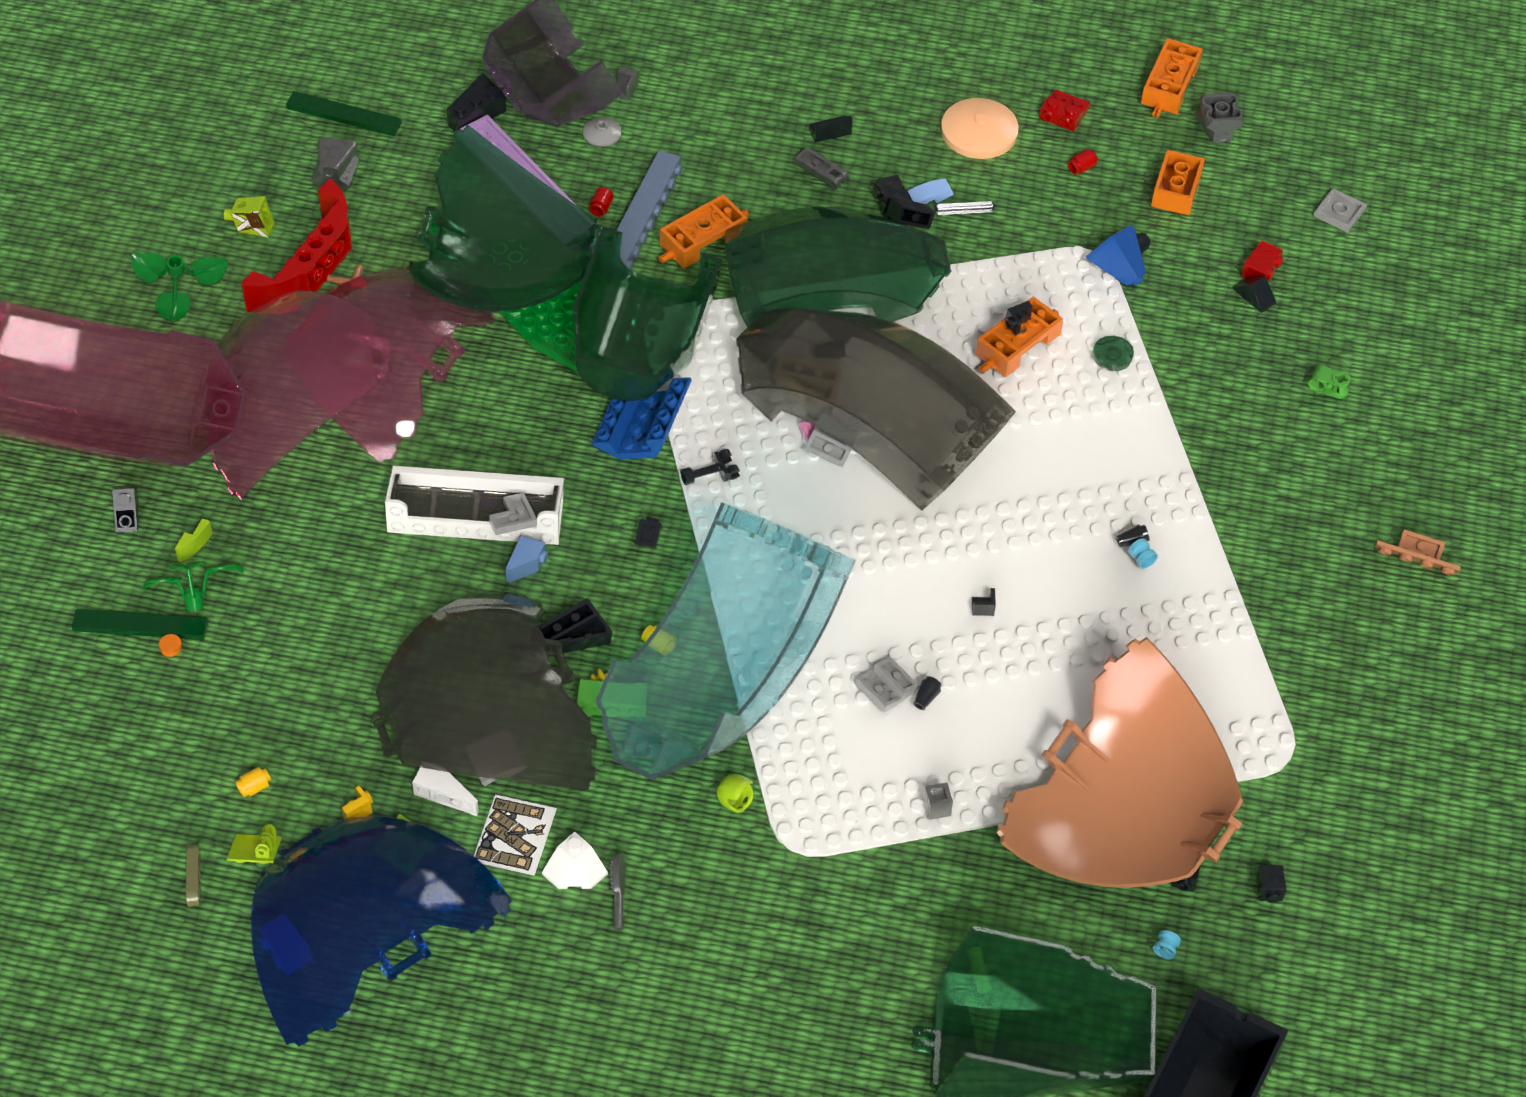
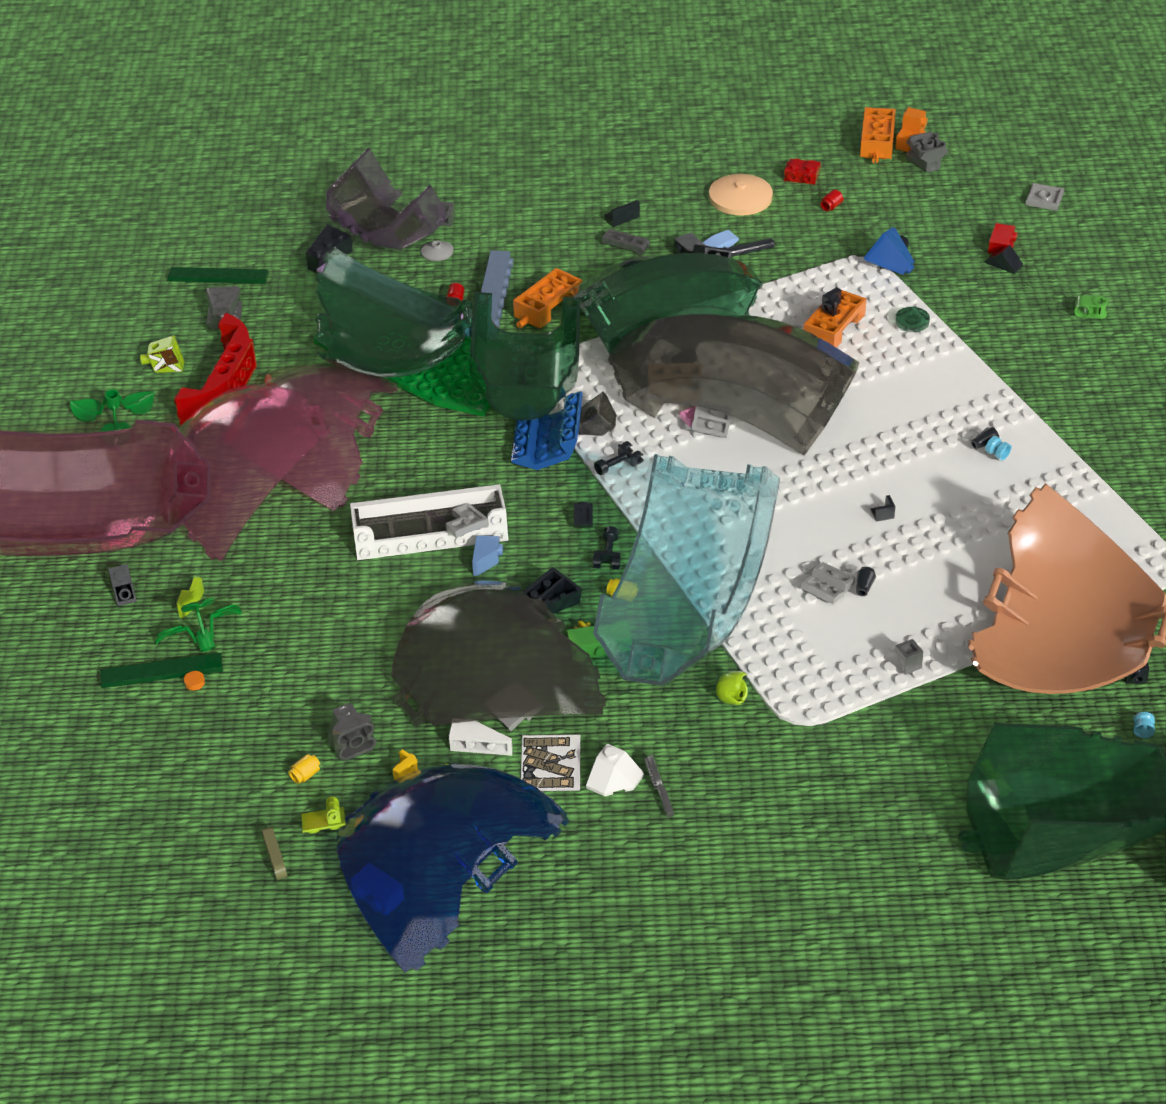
camera: 10 degrees left, 10 degrees down
orange brick [1151,150,1205,215] -> none
none -> flat silver piece [327,703,376,761]
none -> clear smoke slope [578,391,617,436]
none -> black bar [593,526,621,570]
none -> orange brick [896,107,928,152]

